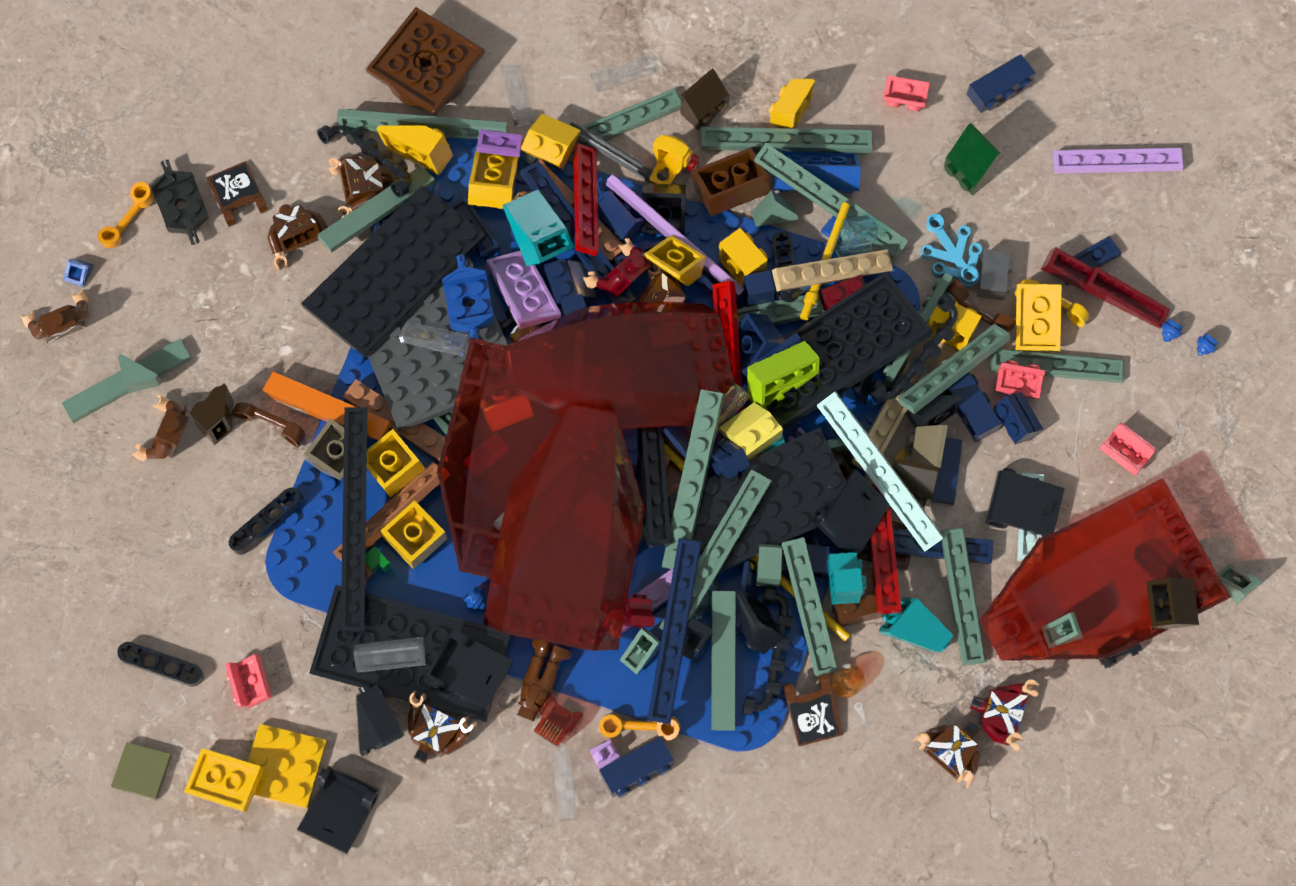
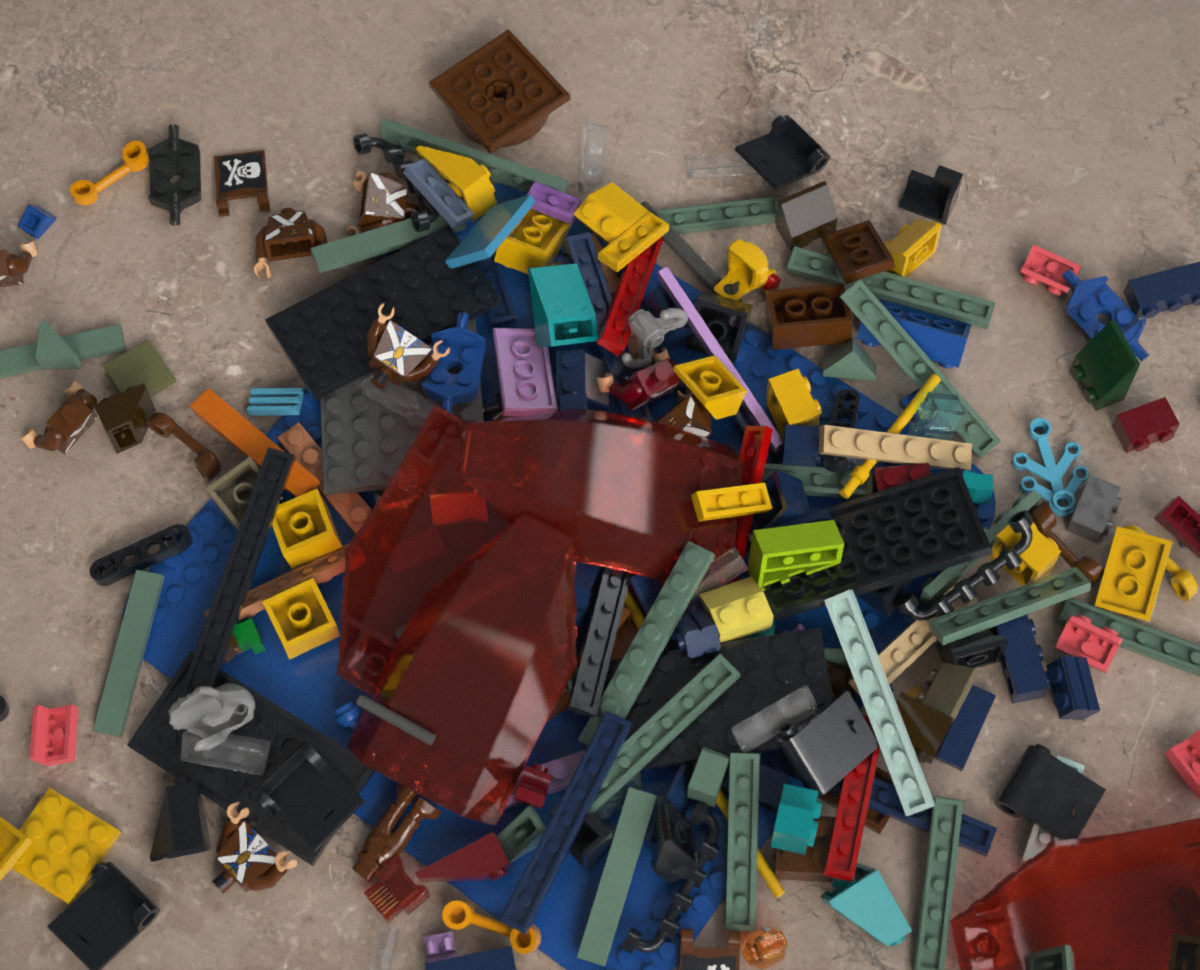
camera: 20 degrees right, 5 degrees down
none -> sand green tile [93,570,165,737]
none -> olive tile [103,339,177,397]
none -> light grey hair [169,683,255,751]
none -> medium azure tile [247,388,304,416]
none -> dark grey bar [356,695,436,745]
none -> torso [366,303,451,389]
none -> sand blue plate [403,158,474,229]
none -> dark red slope [415,832,512,882]
none -> dark azure tile [445,194,535,268]
none -> yellow tile [598,212,669,272]
none -> light grey piece [621,308,688,369]
none -> yellow plate [691,483,773,522]
none -> clear slope [731,686,818,753]
none -> black door [735,115,830,190]
none -> reddish brown tile [821,220,895,284]
none -> black panel [899,165,963,225]
none -> teal piece [963,470,994,504]
none -> blue plate [1062,269,1150,362]
none -> dark red brick [1112,397,1180,453]

